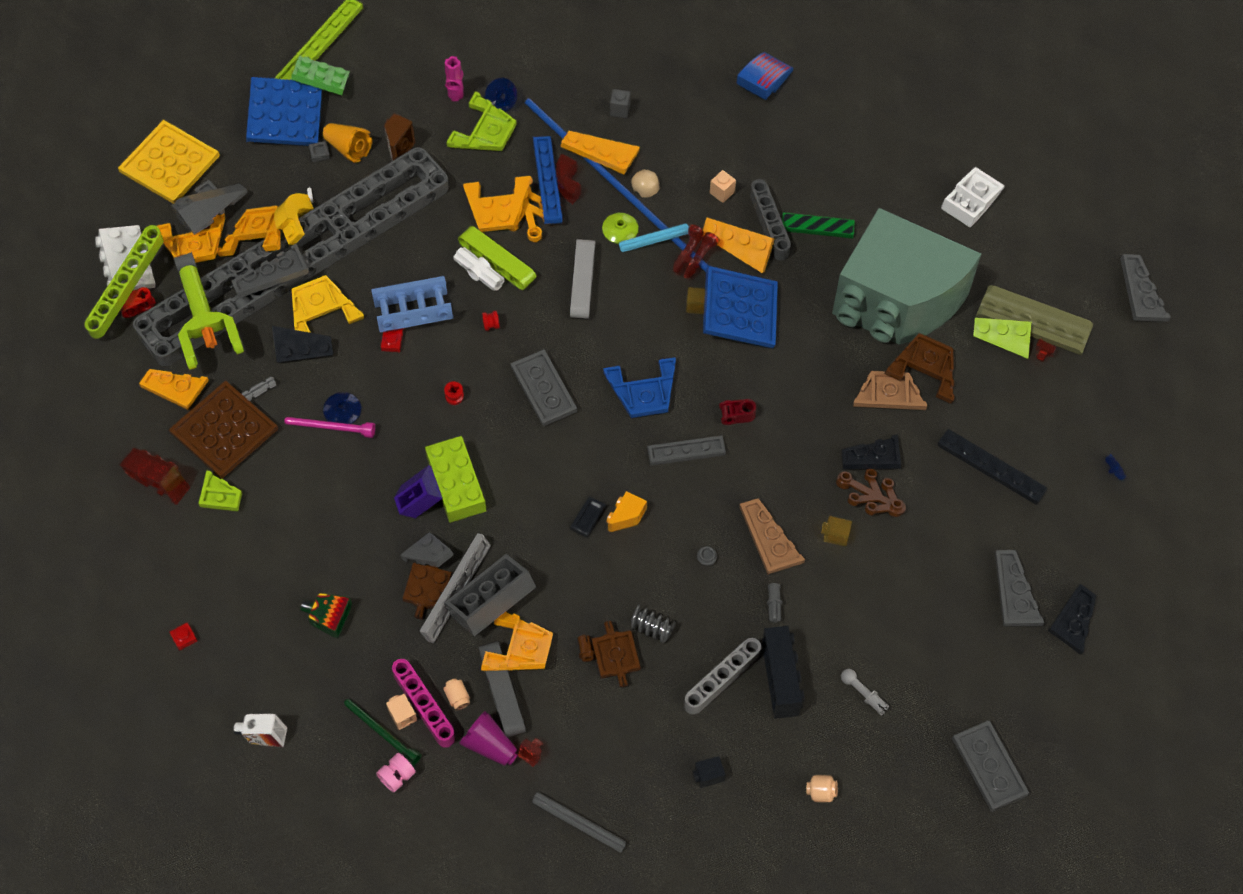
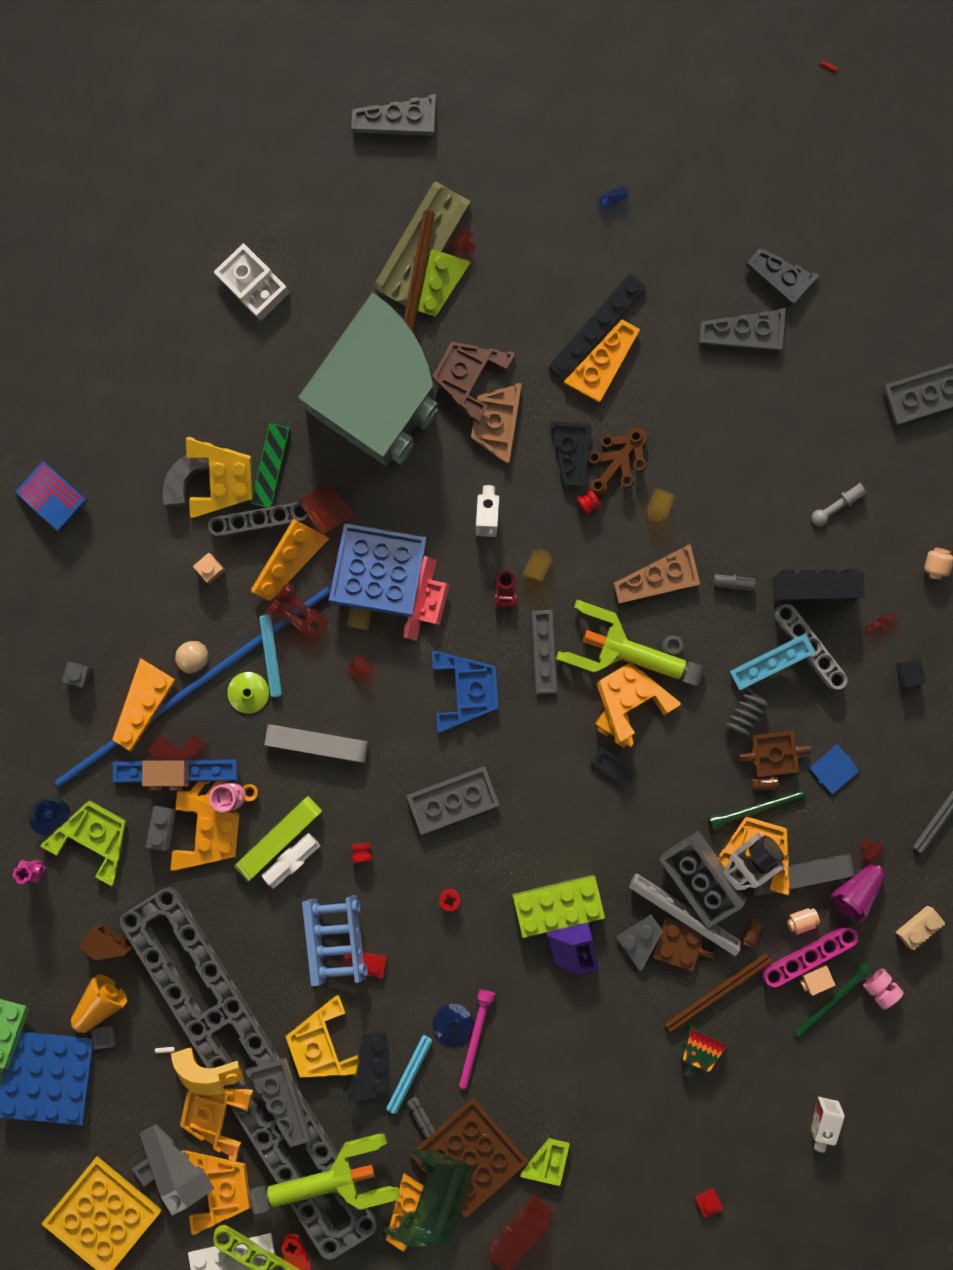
camera: 85 degrees left, 25 degrees up
none -> medium nougat brick [142,761,189,790]
none -> dark grey brick [145,805,176,851]
none -> flat silver arch [163,455,209,507]
none -> yellow wing [186,437,253,518]
none -> bright pink wheel [209,783,245,812]
none -> clear red tile [298,482,354,535]
none -> clear red tile [346,654,375,682]
none -> clear green windscreen [384,1149,473,1246]
none -> medium azure axle [387,1035,432,1114]
none -> reddish brown axle [404,210,435,332]
none -> coral bracket [404,556,450,641]
none -> white torso [476,485,499,537]
none -> clear yellow brick [523,549,553,583]
none -> lime piece [556,600,705,687]
none -> light orange wing [563,320,640,403]
none -> red wheel [577,490,602,516]
none -> light orange wing [597,663,681,744]
none -> reddish brown axle [665,954,772,1033]
none -> dark green piece [708,790,806,832]
none -> light grey piece [723,832,785,891]
none -> medium azure plate [730,633,815,690]
none -> reddish brown pin [741,920,764,949]
none -> blue piece [809,744,860,794]
none -> clear red piece [866,613,898,635]
none -> tan brick [896,906,945,950]

